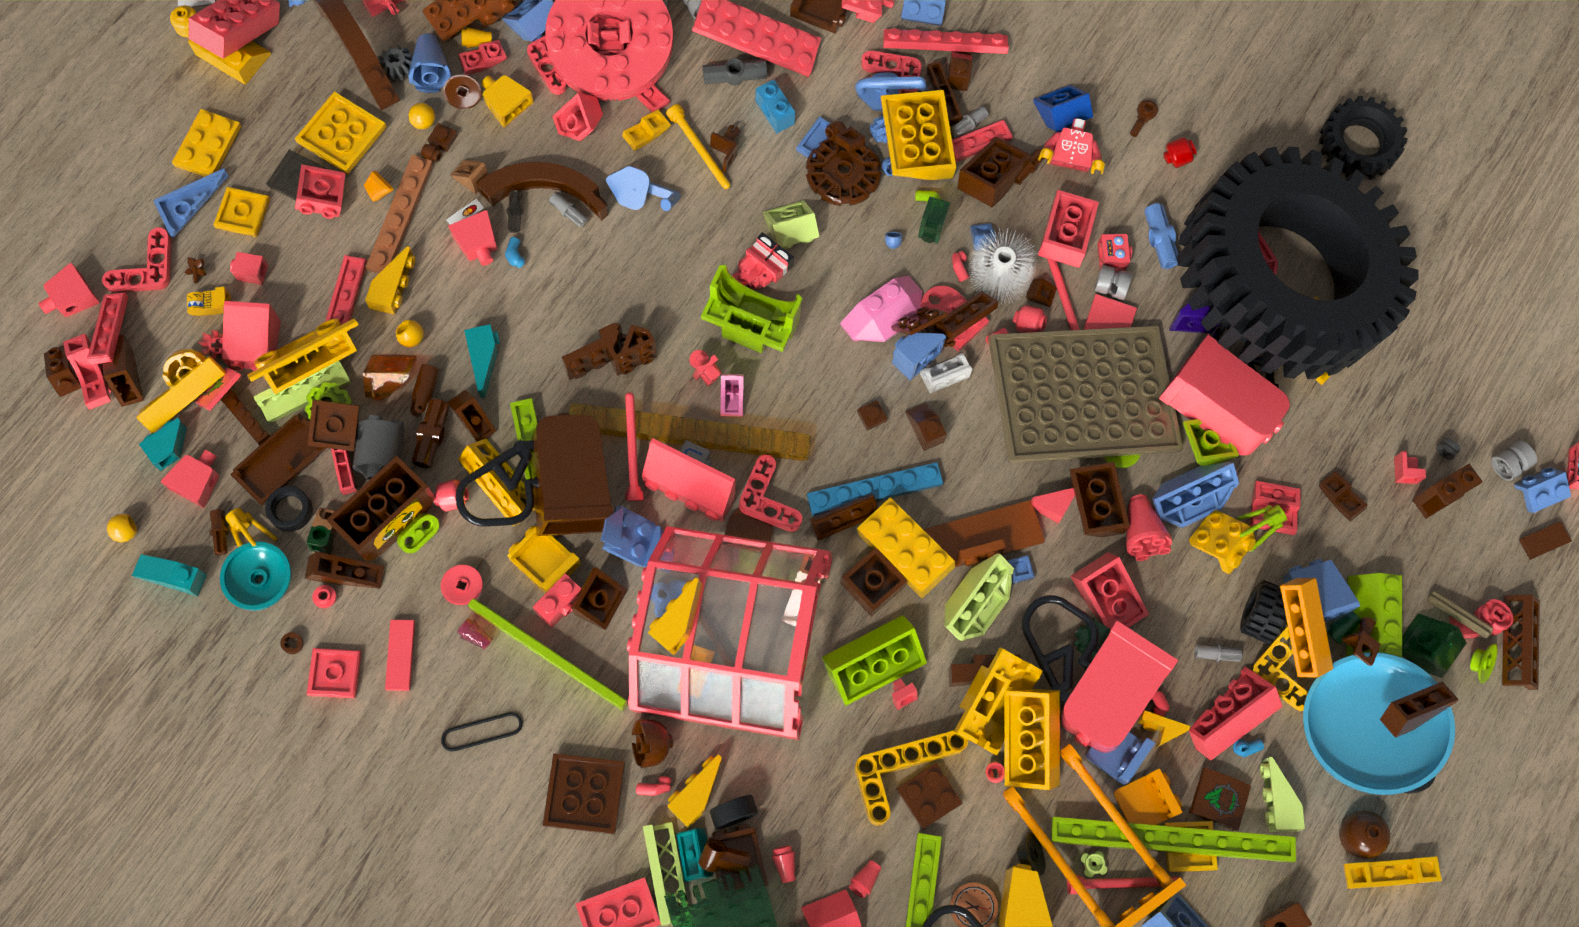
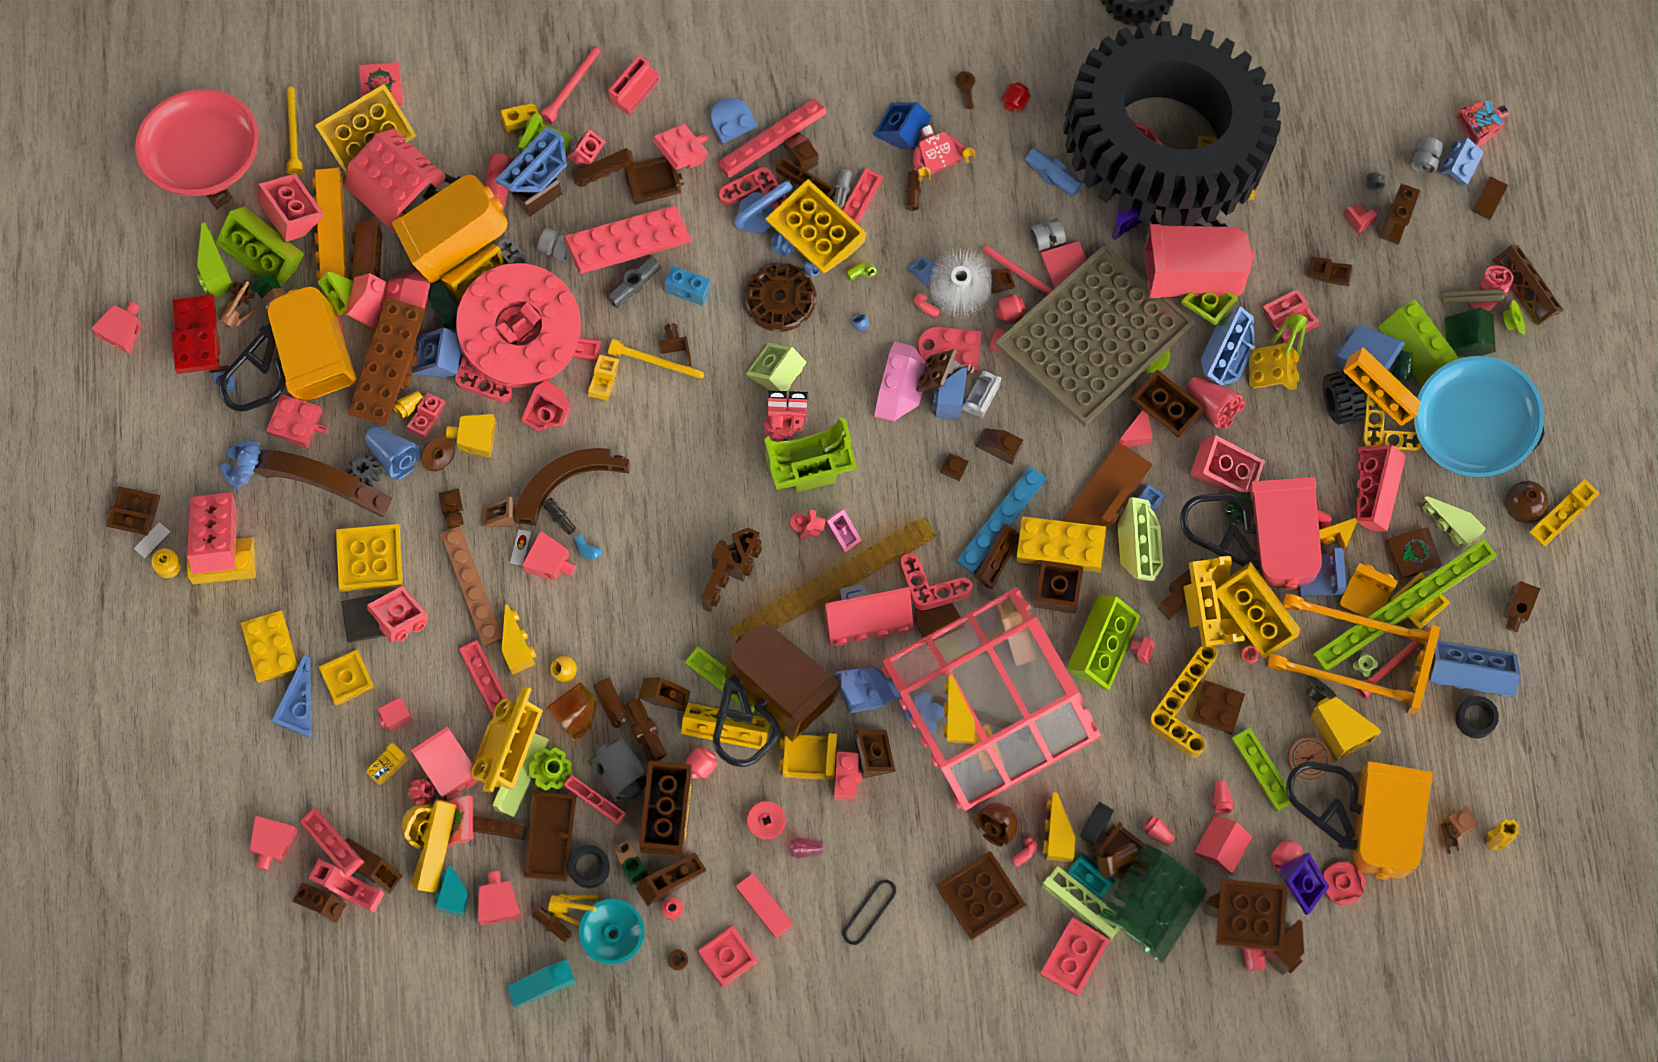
camera: 35 degrees left, 0 degrees up
coral beam [102,227,171,293] -> none
yellow piece [107,513,137,543] -> none
reddish brown plant [184,257,207,283] -> none
reddish brown plate [307,399,360,451] -> none
light orange piece [364,171,393,202] -> none
lime plate [397,513,439,553] -> none
yellow piece [408,103,435,129] -> none
teal slope [464,324,500,398] -> none
lime tile [468,598,628,711] -> none
light grey axle [549,192,588,227] -> none
piece [606,166,681,211] -> none
coral piece [625,392,644,501] -> none
medium blue tile [796,116,830,159] -> none
reddish brown plate [825,121,865,152] -> none
clear green brick [918,196,950,244] -> none
reddish brown plate [936,291,998,340] -> none
reddish brown slope [957,137,1031,208] -> none
coral brick [1038,190,1099,268] -> none
coral head [1097,234,1132,271] -> none
light grey axle [1194,644,1243,663] -> none
dark azure arm [1233,738,1264,758] -> none
reddish brown bracket [1342,617,1381,666] -> none
reddish brown slope [1379,681,1459,738] -> none

